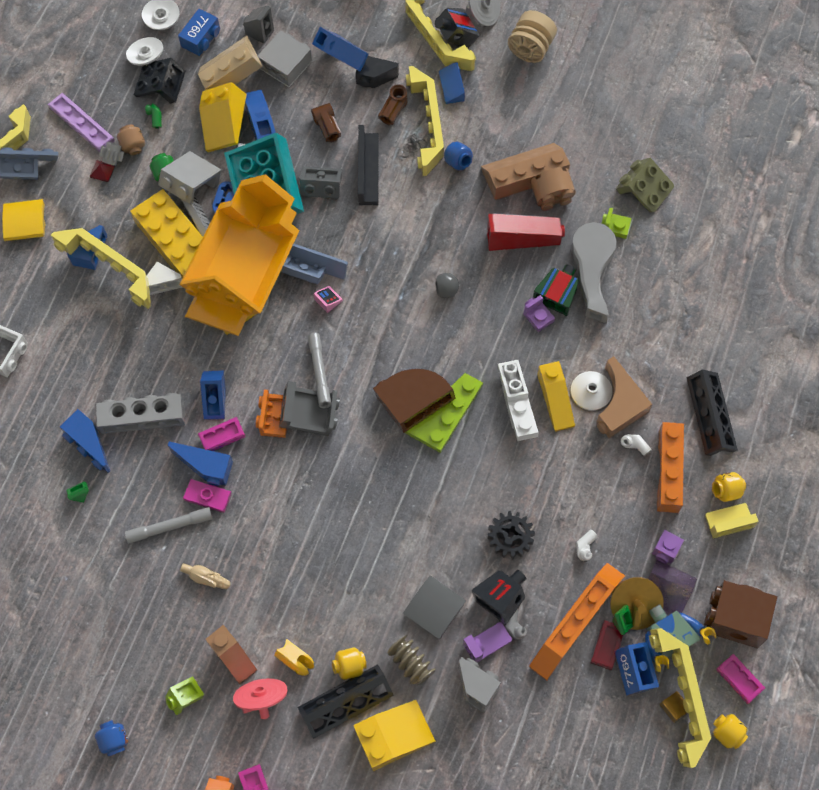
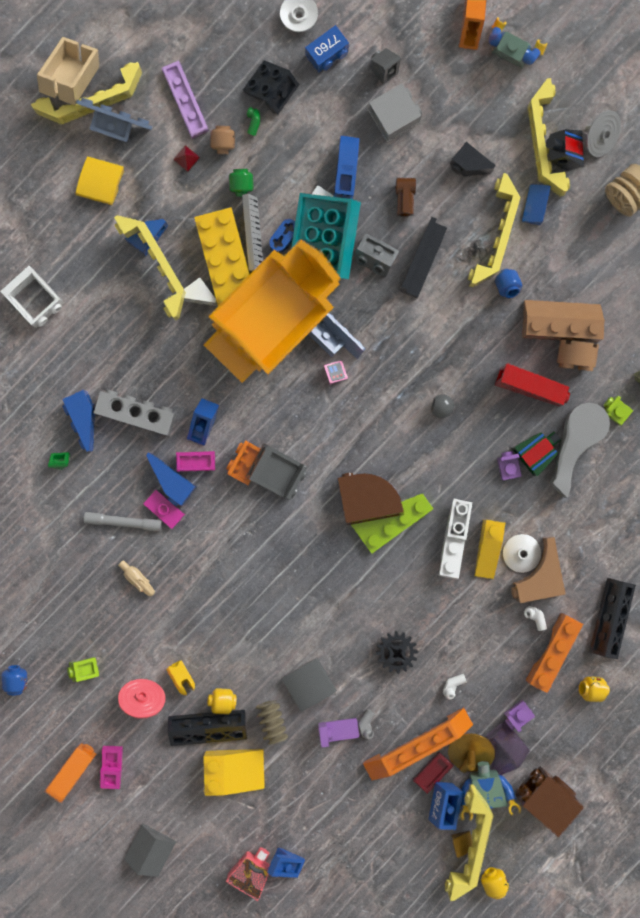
camera: 20 degrees right, 20 degrees up
light grey gear [99,142,124,165] -> none
white dish [126,37,163,65] -> none
light grey panel [158,151,221,204] -> none
tan slope [198,36,263,90] -> none
yellow slope [199,82,247,153] -> none
medium nougat slope [205,625,257,684] -> none
light grey piece [308,333,331,408] -> none
blue slope [312,27,369,71] -> none
reddish brown piece [378,84,408,125] -> none
light grey slope [458,657,501,713] -> none
black torso [471,570,527,625] -> none
green slope [612,605,633,635] -> none
light yellow panel [705,503,759,539] -> none
dark pink plate [716,654,765,704] -> none

